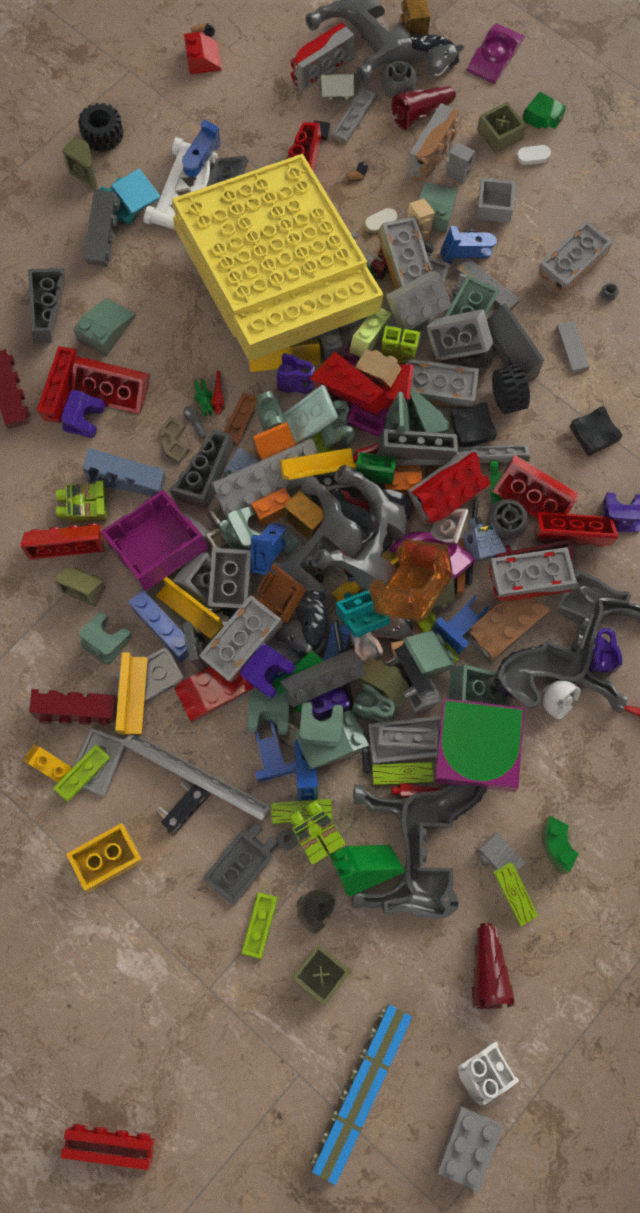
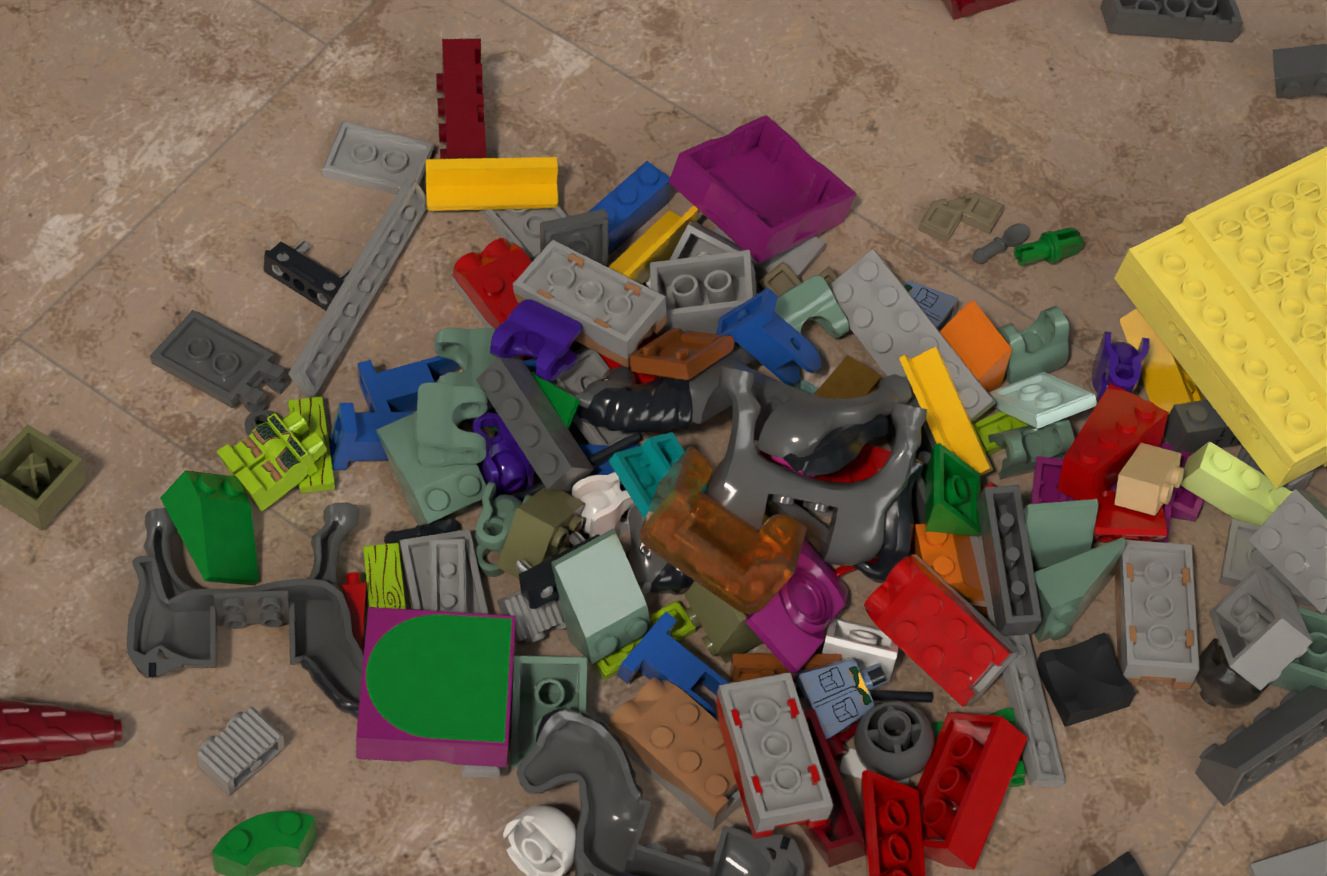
camera: 80 degrees right, 15 degrees down
red slope [21,523,105,560] -> none
yellow bracket [22,744,71,783] -> none
red brick [37,346,80,423] -> none
lime tile [53,744,111,803] -> none
olive slope [54,567,106,607] -> none
lime hips [56,481,107,523] -> none
dark purple piece [62,390,105,438] -> none
yellow brick [66,823,144,893] -> none
red slope [71,357,150,414] -> none
sand green slope [73,298,136,356] -> none
sand green piece [79,612,131,664] -> none
sand blue wedge [83,448,166,496] -> none
dark grey wedge [169,430,235,508] -> none
red piece [211,370,225,415] -> none
dark orange tile [224,392,257,447] -> none
lime tile [241,892,278,960] -> none
orange brick [252,487,291,527] -> none
clear smoke cylinder [296,890,335,934] -> none
lime hips [382,325,420,365] -> none
black tyre [492,364,530,415] -> none
lime tile [493,862,538,926] -> none

